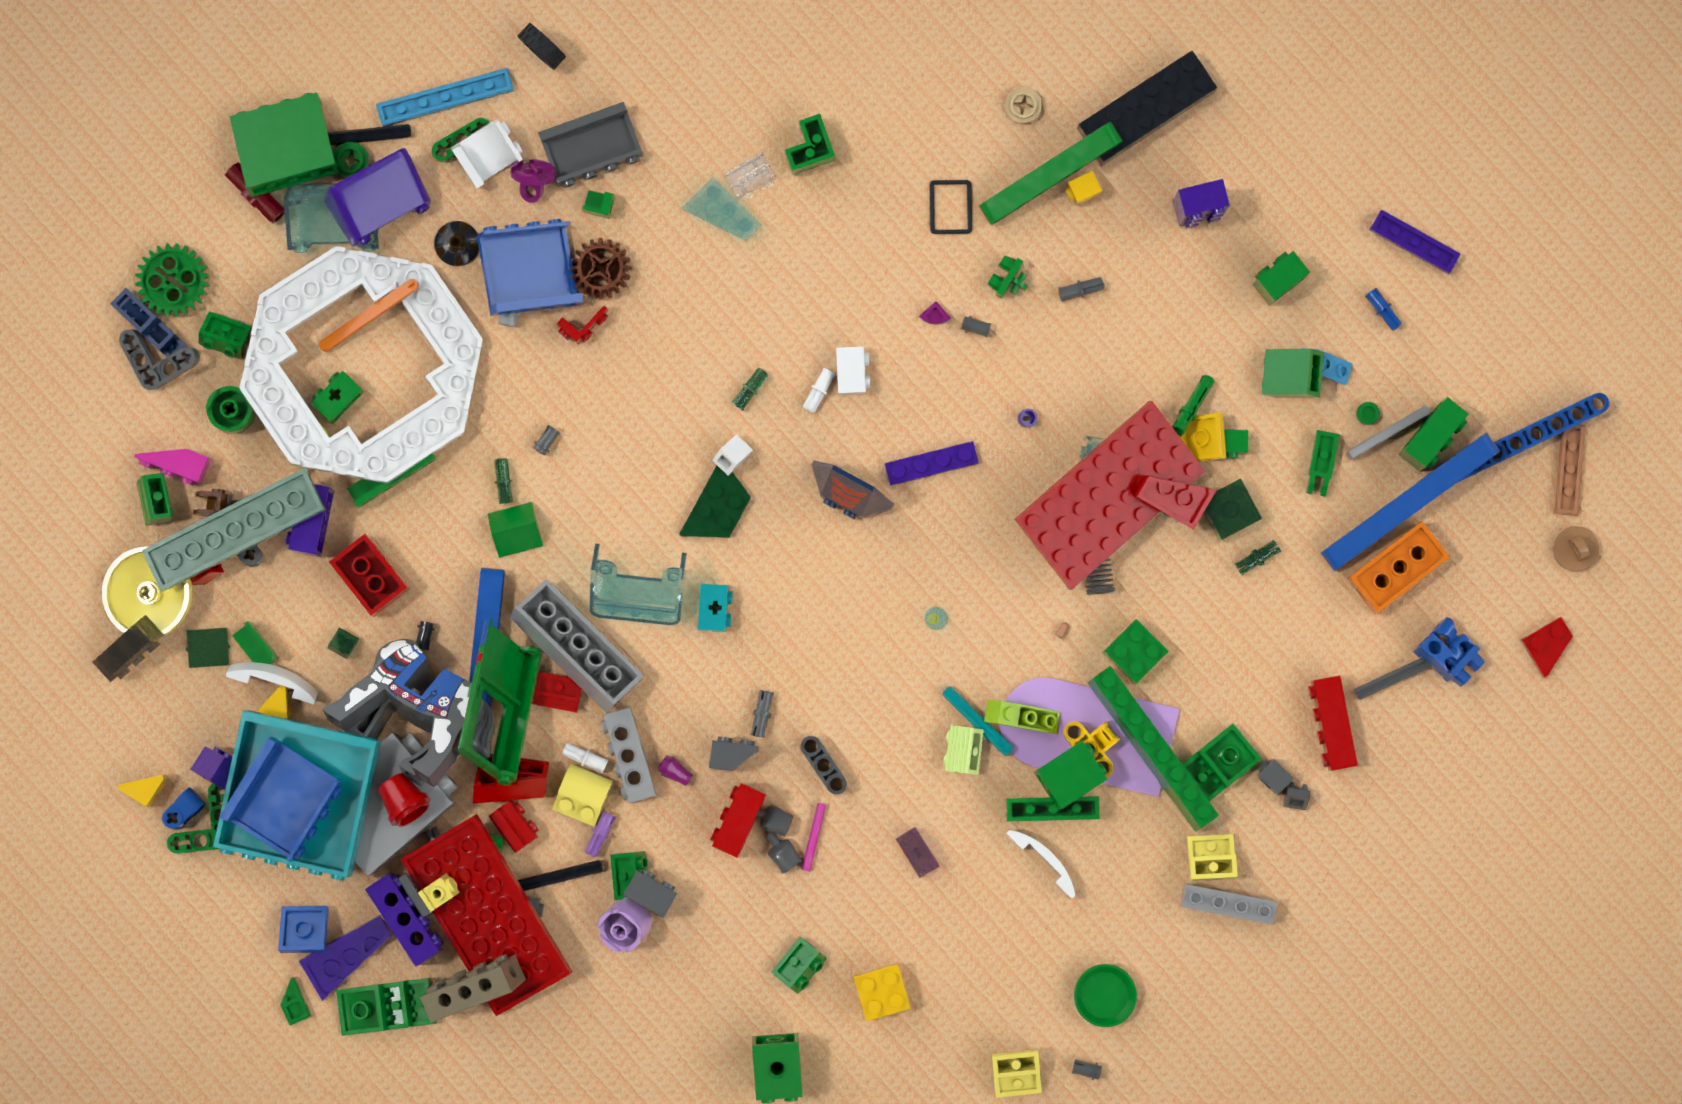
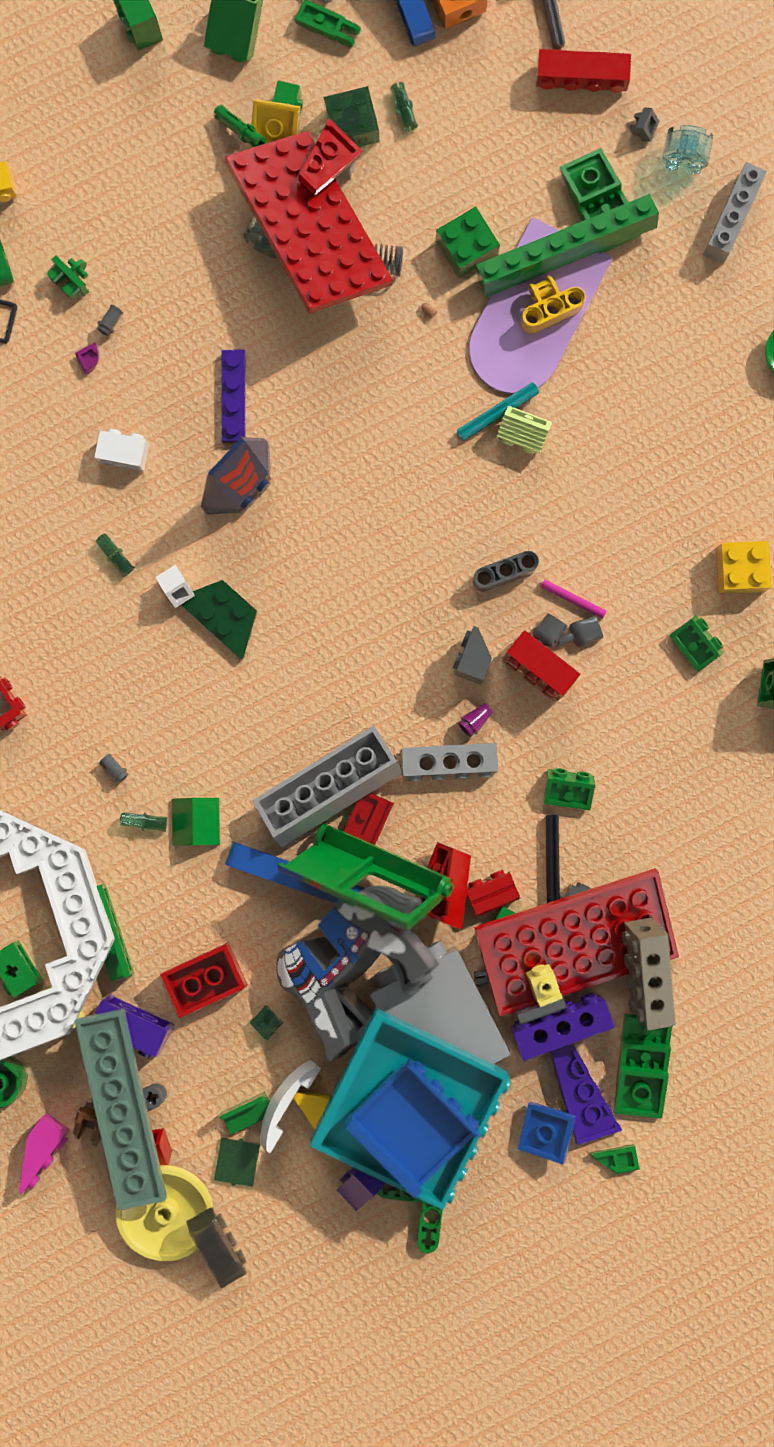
camera: 70 degrees left, 0 degrees up
yellow slope [118,775,167,807] -> none
green brick [137,473,173,526] -> none
blue piece [162,787,206,830] -> none
red piece [378,773,431,827] -> none
black pin [416,621,435,651] -> none
light yellow brick [552,764,613,827] -> none
white axle [562,743,608,773] -> none
medium lavender axle [585,811,616,857] -> none
clear light blue windscreen [589,543,687,625] -> none
lavender brick [598,897,652,952] -> none
dark grey brick [623,869,677,918] -> none
teal brick [698,584,733,632] -> none
dark grey pin [750,690,774,738] -> none
white axle [803,368,836,413] -> none
clear purple hinge [896,827,939,878] -> none
clear light blue tile [925,607,948,630] -> none
lime slope [984,699,1060,734] -> none
green brick [1006,796,1100,822] -> none
white slope [1006,830,1075,899] -> none
hinge [1018,408,1037,427] -> none
green panel [1034,740,1108,811] -> none
dark grey axle [1058,277,1104,302] -> none
dark purple brick [1173,179,1230,229] -> none
light yellow brick [1187,834,1238,881] -> none
dark grey brick [1256,759,1294,795] -> none
none -> clear light blue brick [662,125,714,174]

